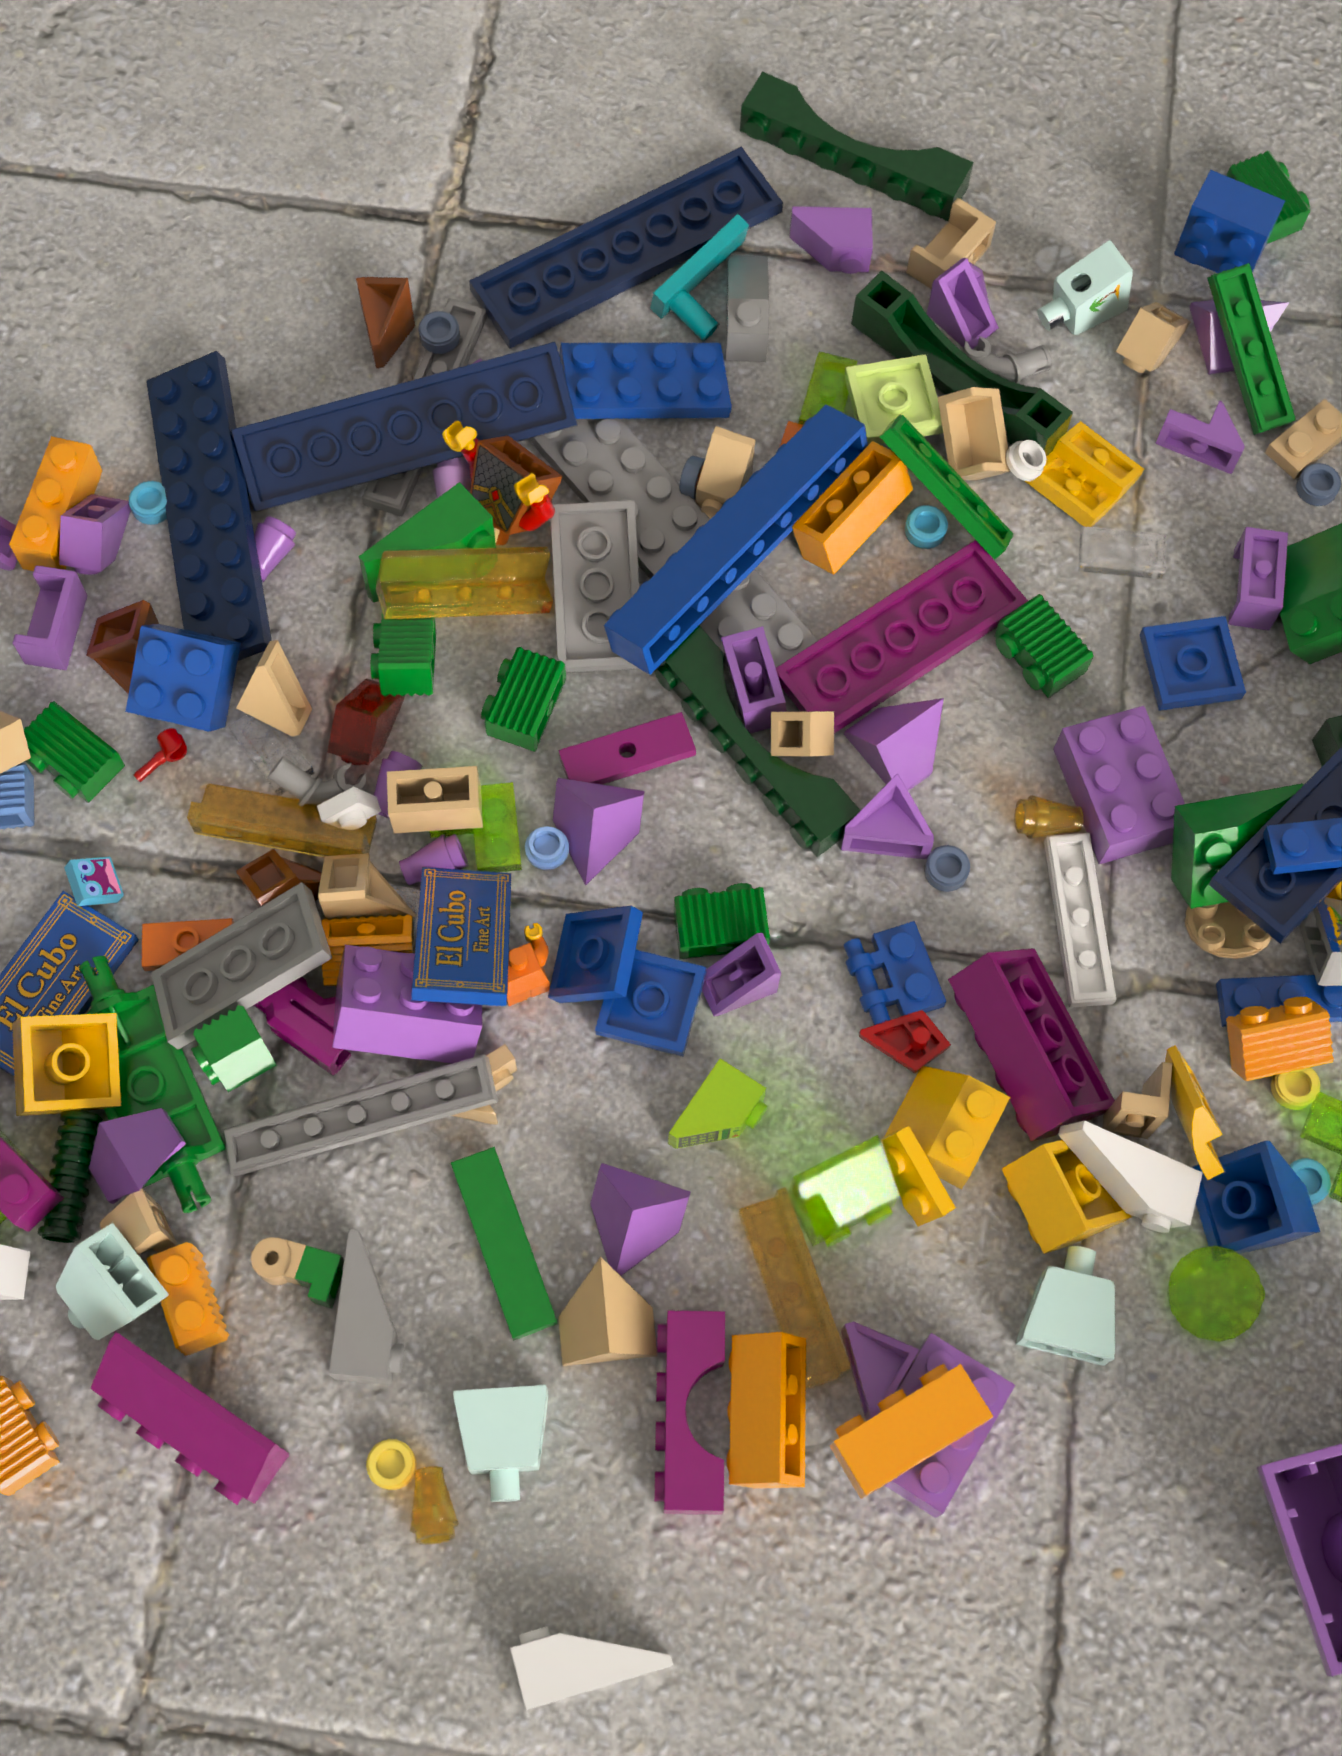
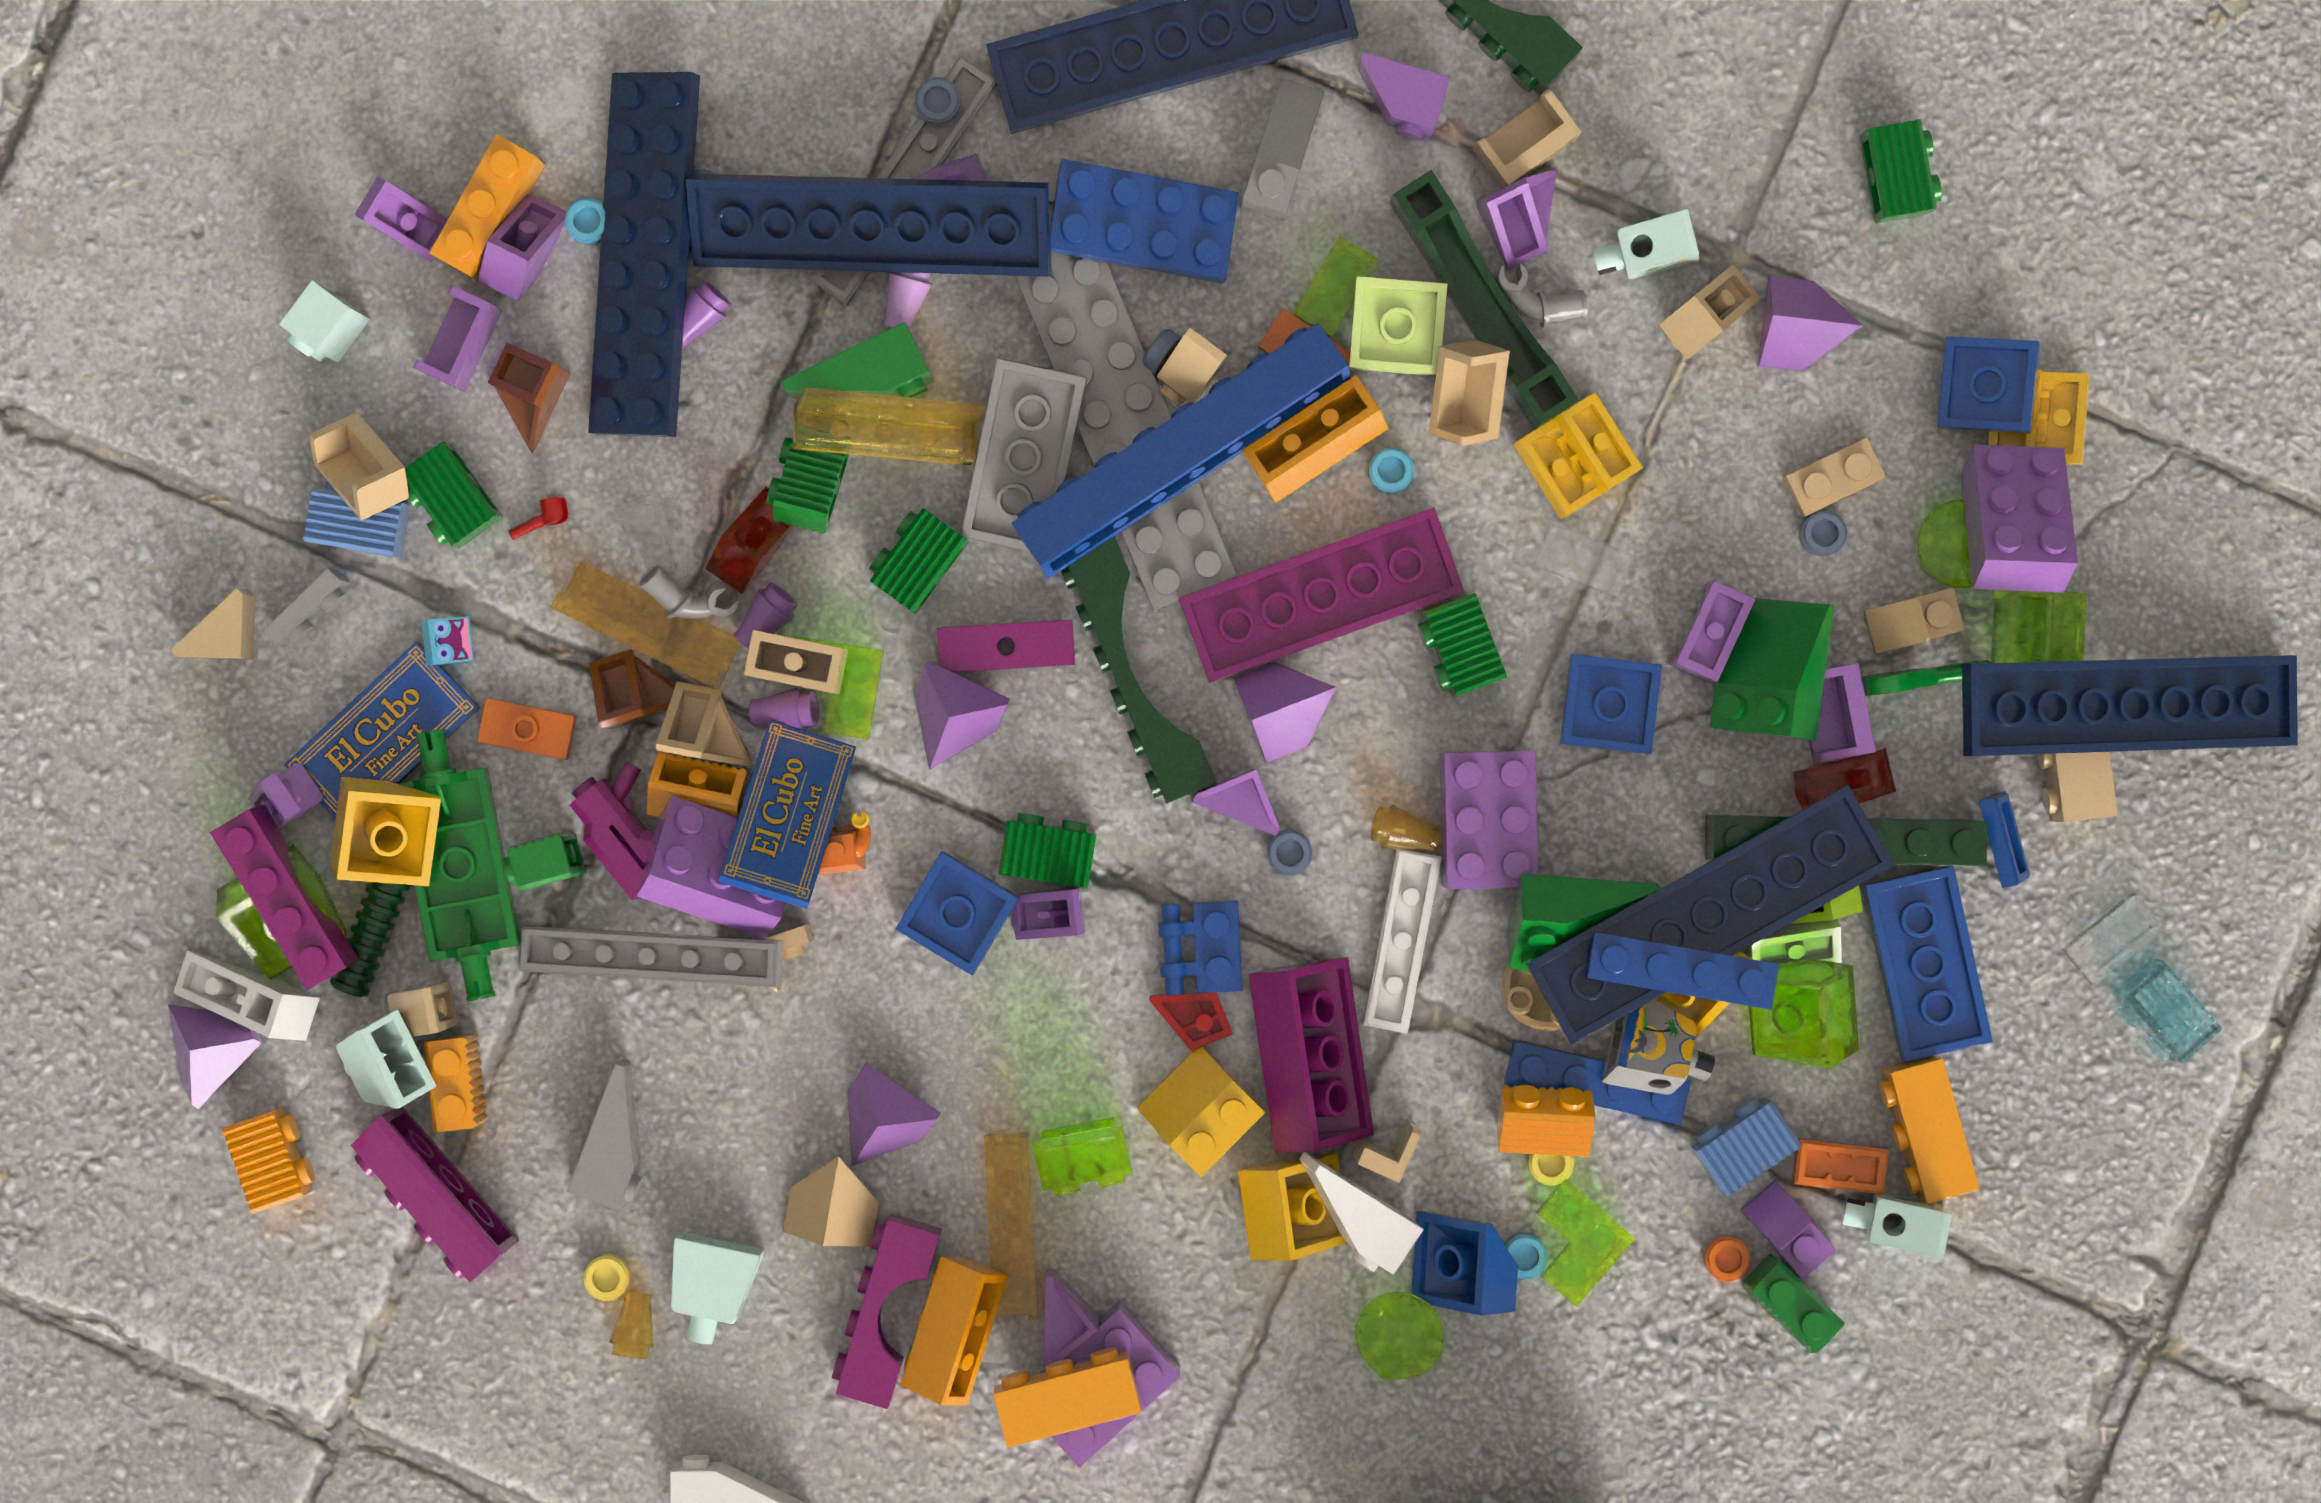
camera: 25 degrees right, 20 degrees up
medium lavender slope [89,1108,186,1205] -> none
blue brick [125,624,241,732] -> none
light grey plate [151,882,332,1050] -> none
tan slope [236,640,312,736] -> none
leg [251,1237,344,1309] -> none
white plate [317,787,381,831] -> none
dark orange slope [356,277,415,369] -> none
torso [442,420,563,545] -> none
green tile [451,1147,558,1341] -> none
light blue plate [525,826,569,870] -> none
blue plate [548,905,643,1003] -> none
teal piece [650,214,749,341] -> none
lime slope [668,1058,768,1149] -> none
medium lavender slope [721,626,787,734] -> none
tan brick [771,711,834,756] -> none
yellow plate [871,1125,956,1227] -> none
green tile [880,414,1014,560] -> none
white plate [1006,440,1046,481] -> none
light aqua torso [1016,1246,1115,1366] -> none
medium lavender slope [1155,401,1245,475] -> none
yellow slope [1165,1045,1225,1180] -> none
blue brick [1174,170,1285,273] -> none
green tile [1207,263,1296,435] -> none

